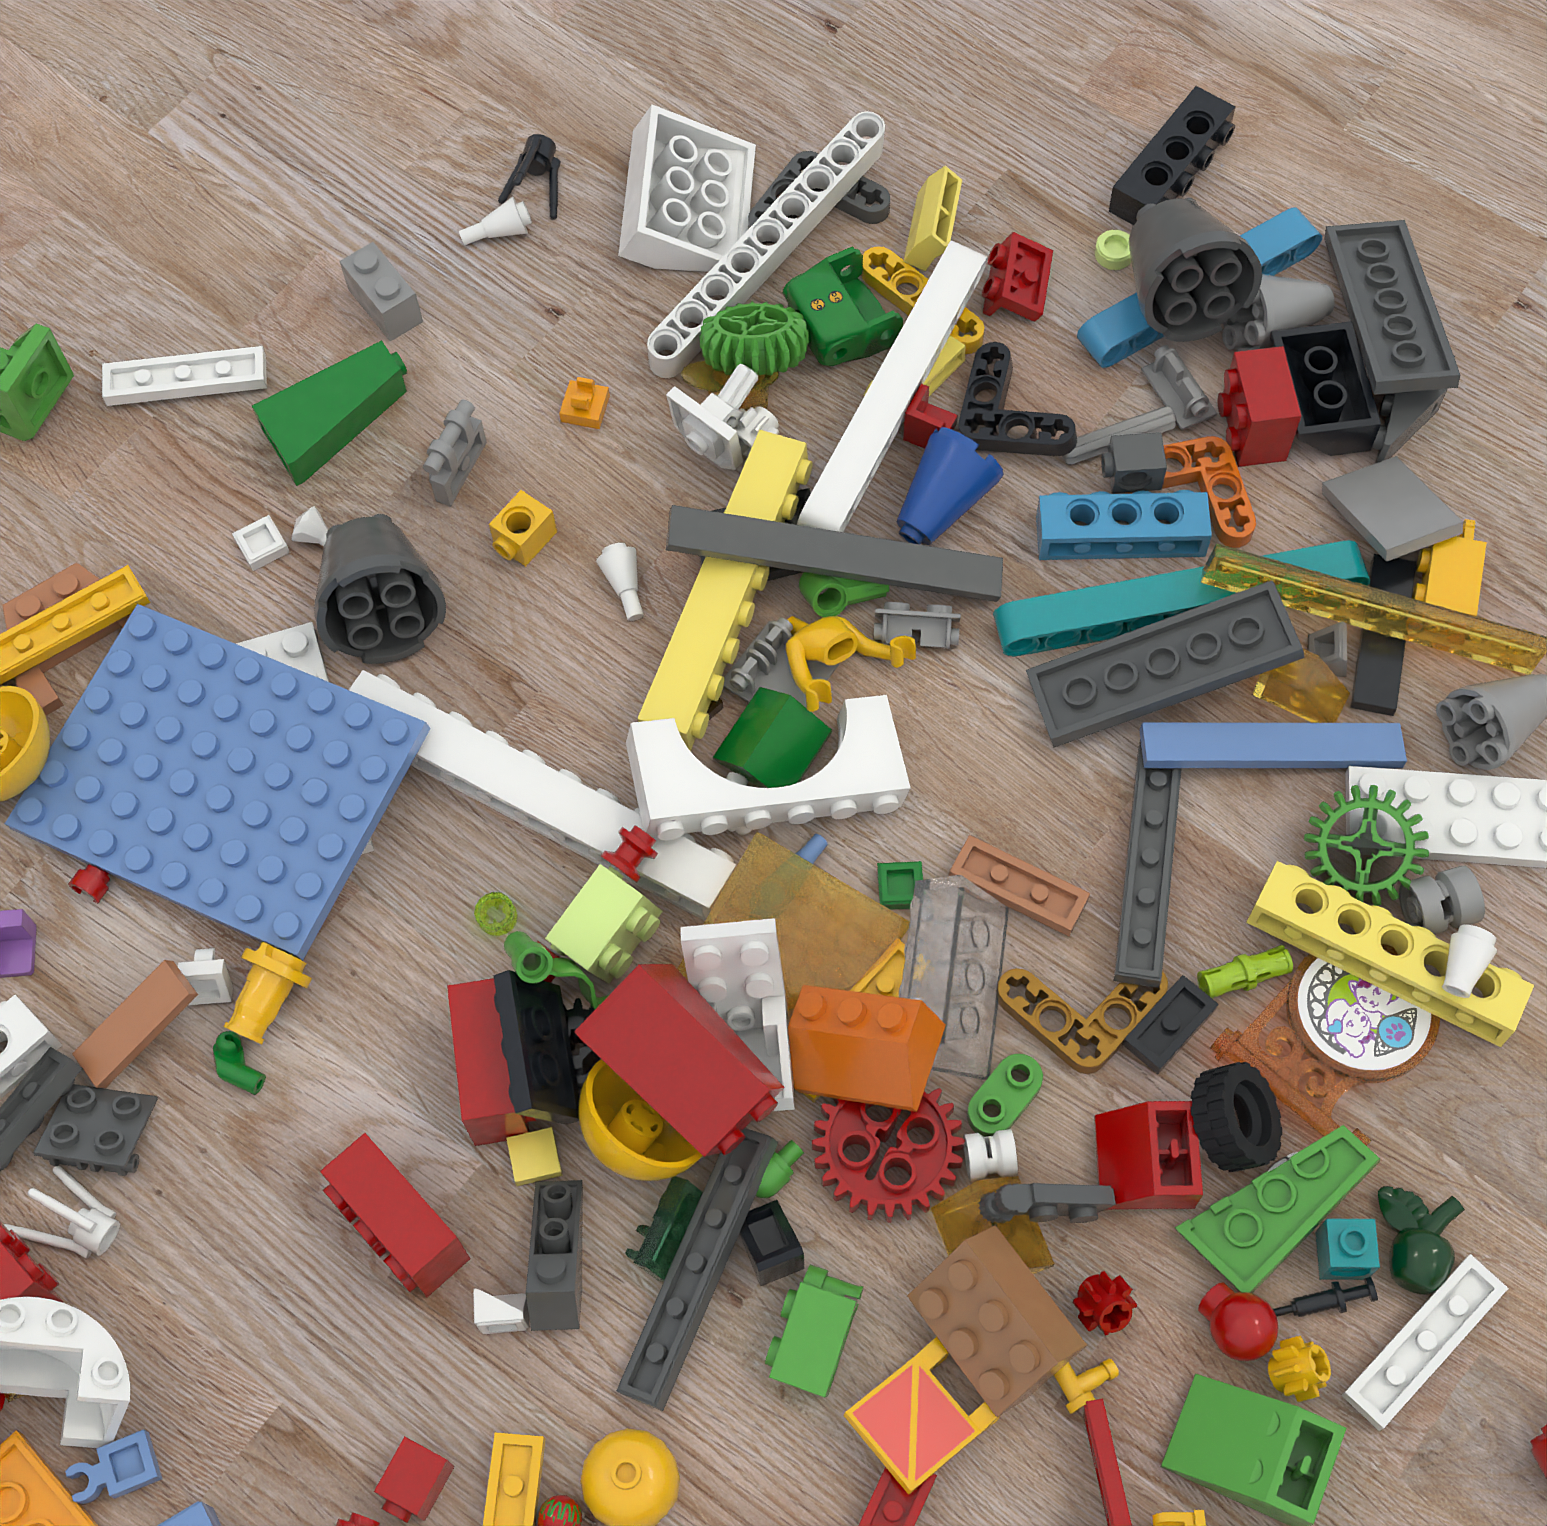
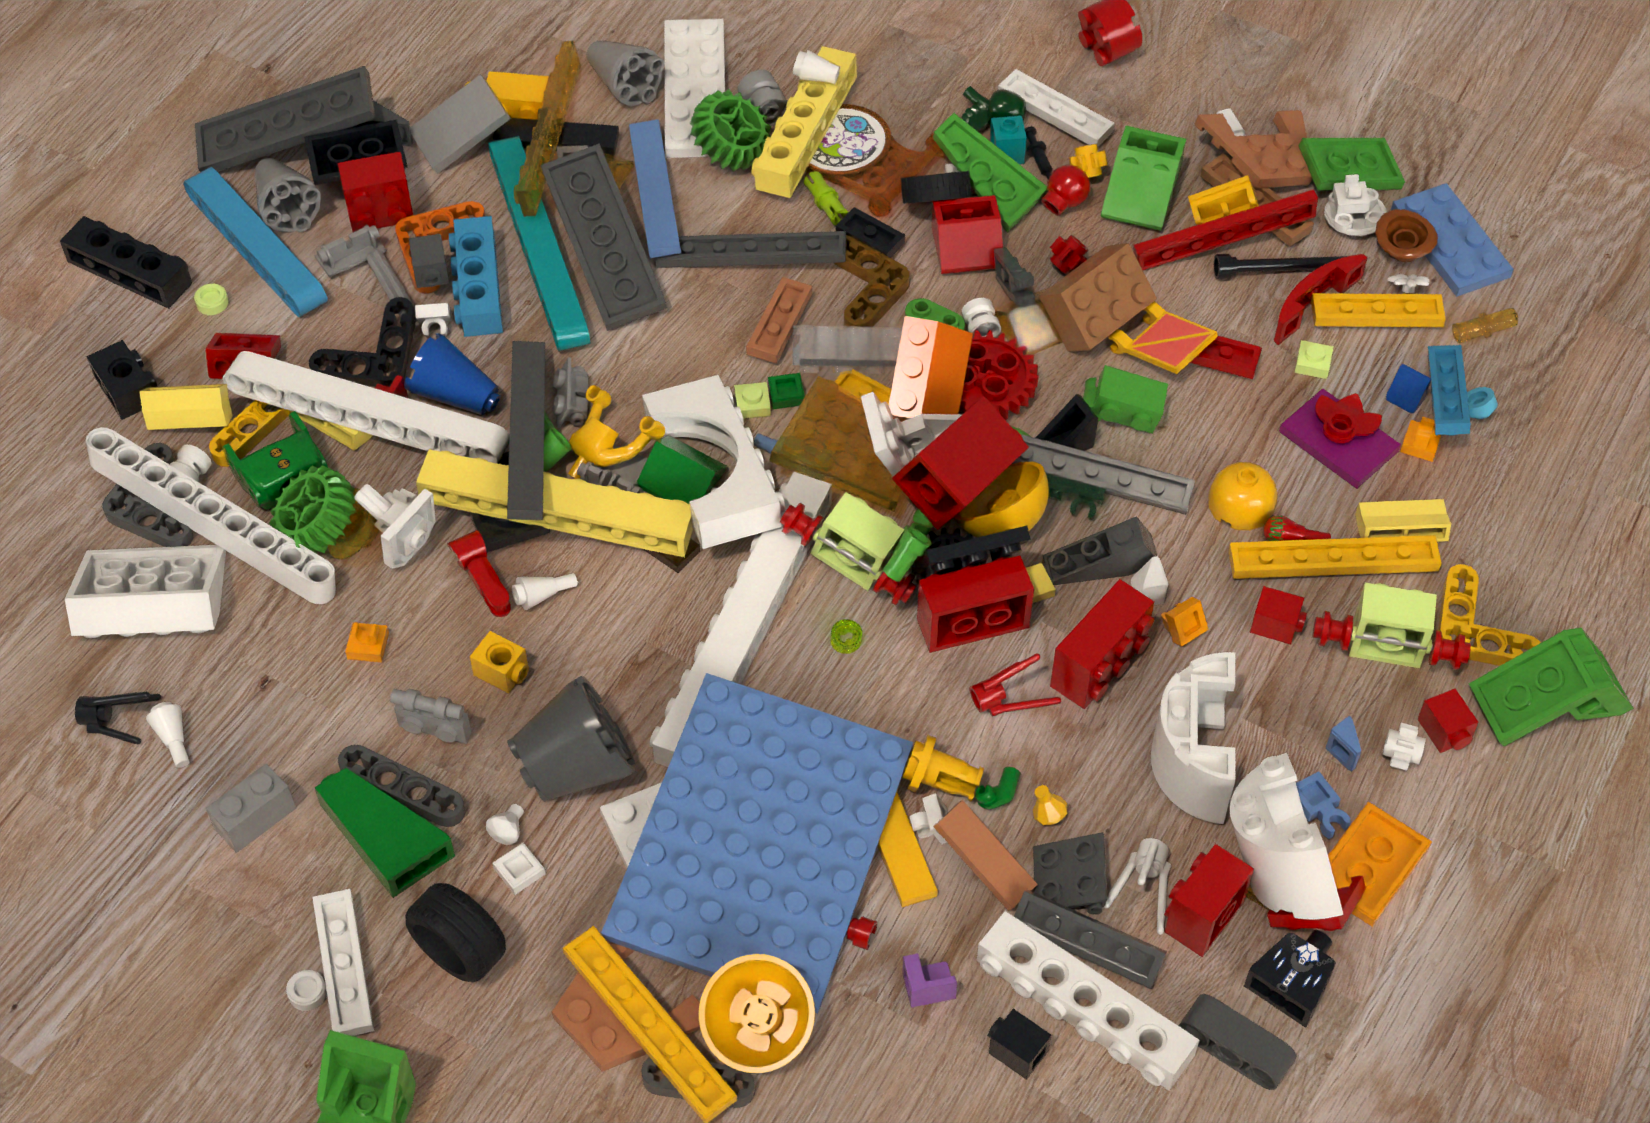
camera: 100 degrees left, 10 degrees down
dark grey cone [1129,198,1262,342] -> none
none -> black brick [86,340,158,420]
none -> white wheel [169,444,212,482]
none -> white tile [286,970,327,1011]
none -> dark grey beam [338,745,465,827]
none -> black tyre [405,883,506,982]
none -> white tile [415,303,452,337]
none -> red piece [447,530,511,617]
none -> yellowish green plate [734,382,771,419]
none -> yellow tile [878,792,938,907]
none -> red plant [969,653,1061,717]
none -> yellow rock [1033,785,1067,825]
none -> white cylinder [1151,652,1235,824]
none -> light orange tile [1161,597,1209,647]

